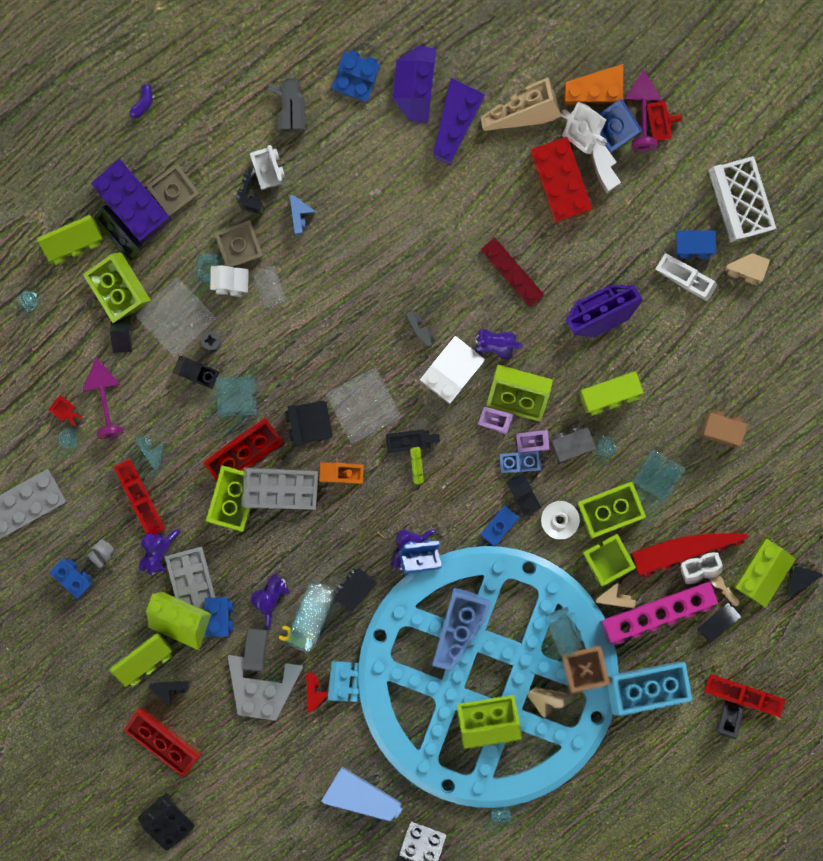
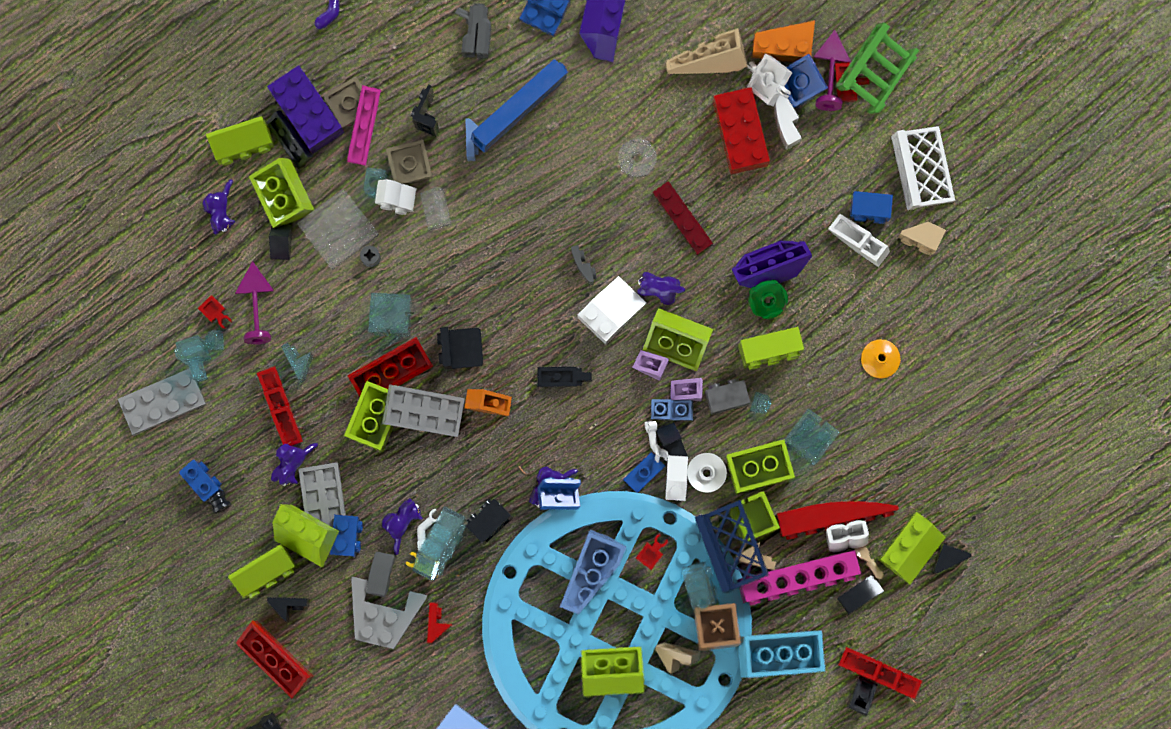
camera: 10 degrees right, 5 degrees down
clear light blue plate [17,290,39,313] -> none
light grey piece [87,539,114,568] -> none
black slope [172,356,220,389] -> none
white bracket [250,145,285,190] -> none
clear plate [325,367,402,444] -> none
medium azure plate [328,661,359,702] -> none
lime axle [410,447,424,484] -> none
dark purple wedge [433,78,485,166] -> none
medium nougat brick [699,410,748,448] -> none
none -> clear light blue brick [174,335,211,383]
none -> dark purple animal [202,179,236,235]
none -> black wheel [207,491,231,514]
none -> dark pink tile [347,85,381,166]
none -> white arm [417,509,442,552]
none -> blue brick [471,59,568,153]
none -> clear plate [618,138,657,178]
none -> red plate [635,534,668,570]
none -> white arm [645,421,668,463]
none -> white slope [665,455,688,501]
none -> dark blue fence [694,500,769,593]
none -> green plate [748,280,788,319]
none -> bright green fence [835,22,919,114]
none -> light orange dish [861,339,900,379]

